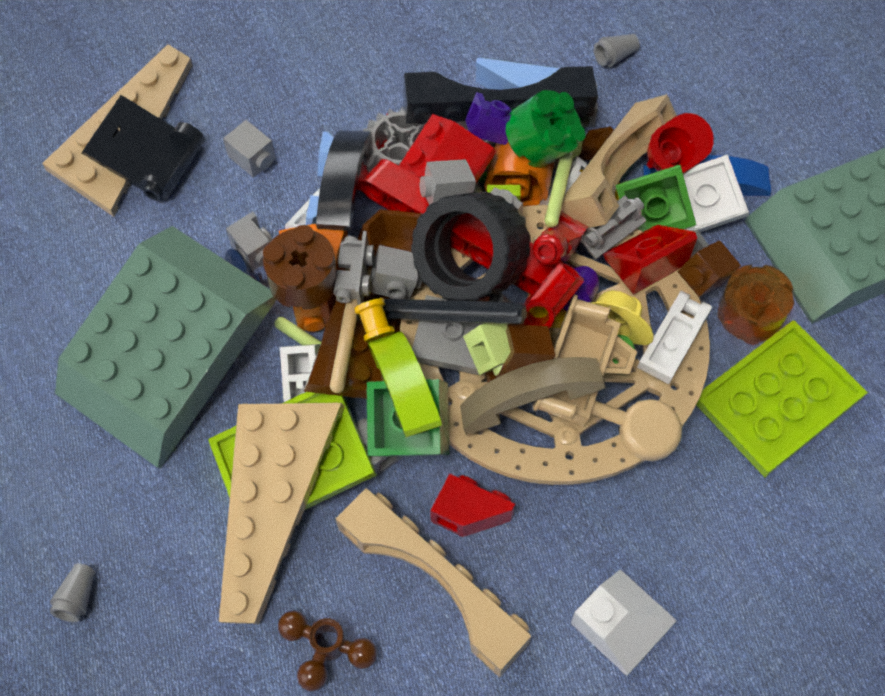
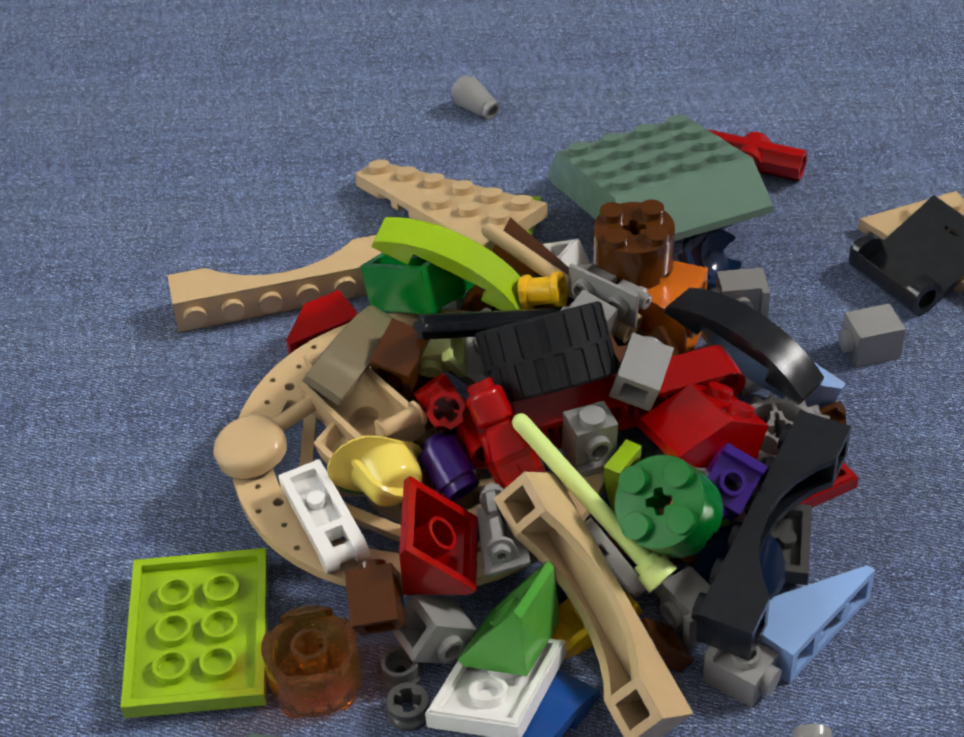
camera: 125 degrees right, 20 degrees down
reddish brown piece [278,611,378,691] -> none
white slope [571,570,677,676] -> none
red piece [647,113,714,173] -> none
none -> dark grey bush [386,682,429,732]
none -> red piece [707,129,808,181]

